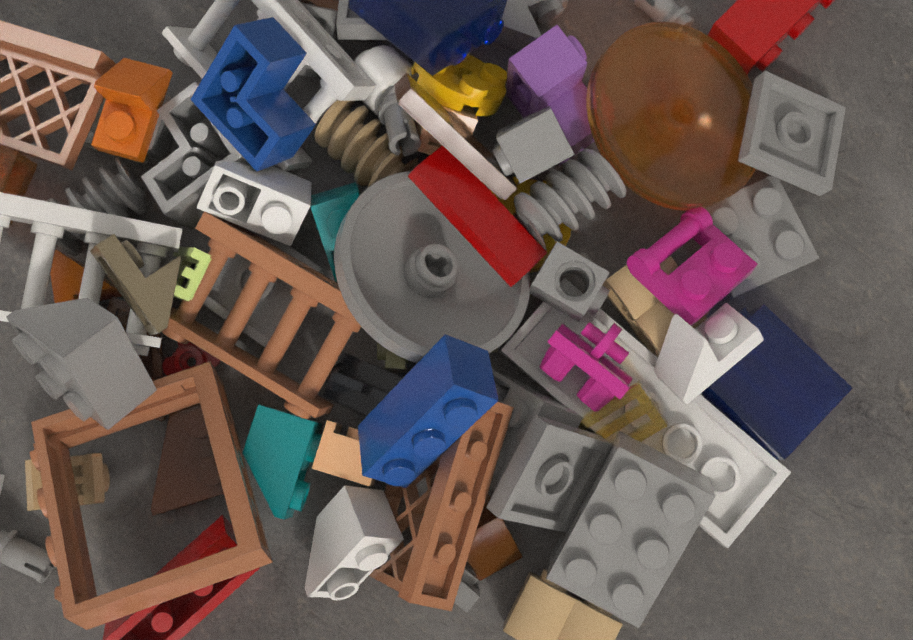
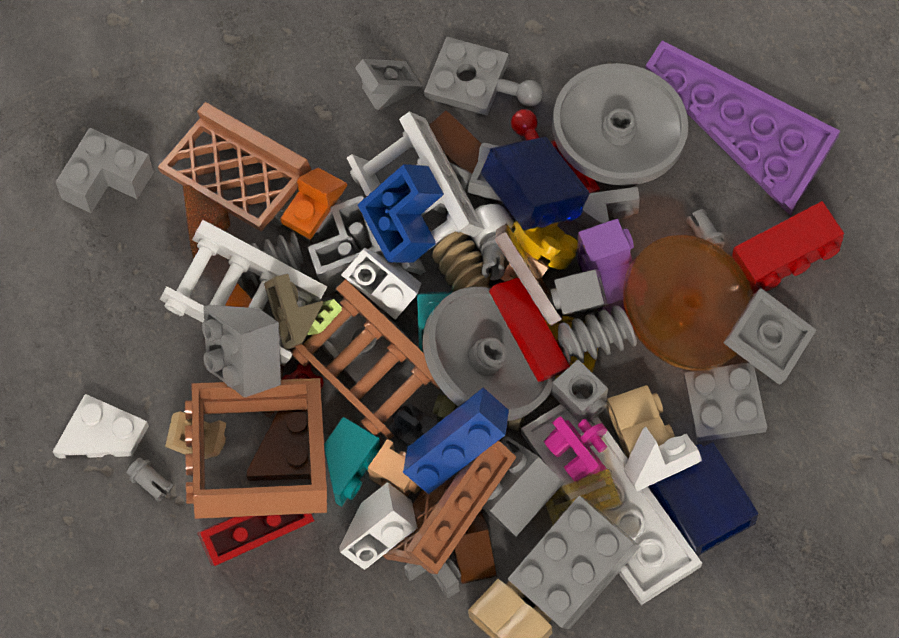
camera: 15 degrees right, 15 degrees down
light grey plate [486,415,613,532] -> none
dark pink plate [627,205,758,326] -> none

